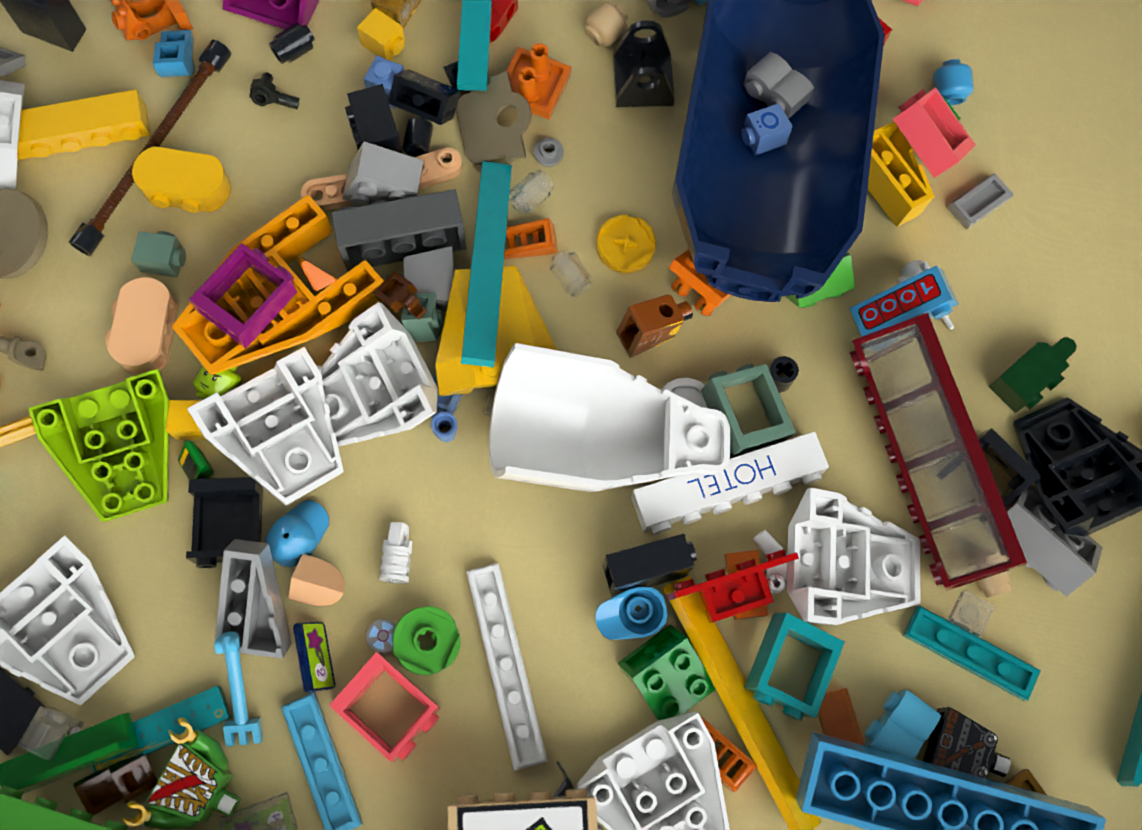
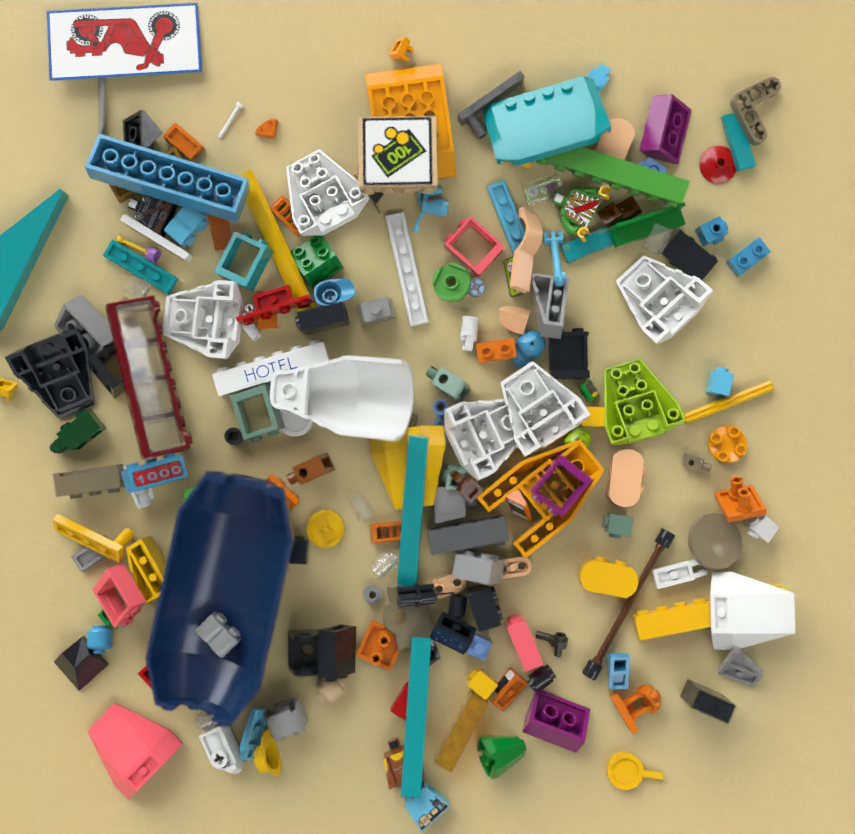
camera: 175 degrees left, 15 degrees up
medium blue brick [741,103,793,155] -> none
none -> dark tan wedge [53,464,125,499]
none -> yellow piece [53,514,134,563]
none -> black slope [54,636,109,691]
none -> hinge [117,236,161,264]
none -> white tile [120,214,193,263]
none -> black brick [289,536,309,564]
none -> black brick [318,624,356,682]
none -> light grey torso [357,297,397,327]
none -> black piece [397,583,454,608]
none -> medium azure piece [414,187,449,232]
none -> sand green torso [425,366,470,403]
none -> orange piece [476,338,518,364]
none -> orange slope [488,668,528,711]
none -> coral window [504,613,544,672]
none -> light nougat piece [510,207,543,293]
none -> white hinge [651,559,708,589]

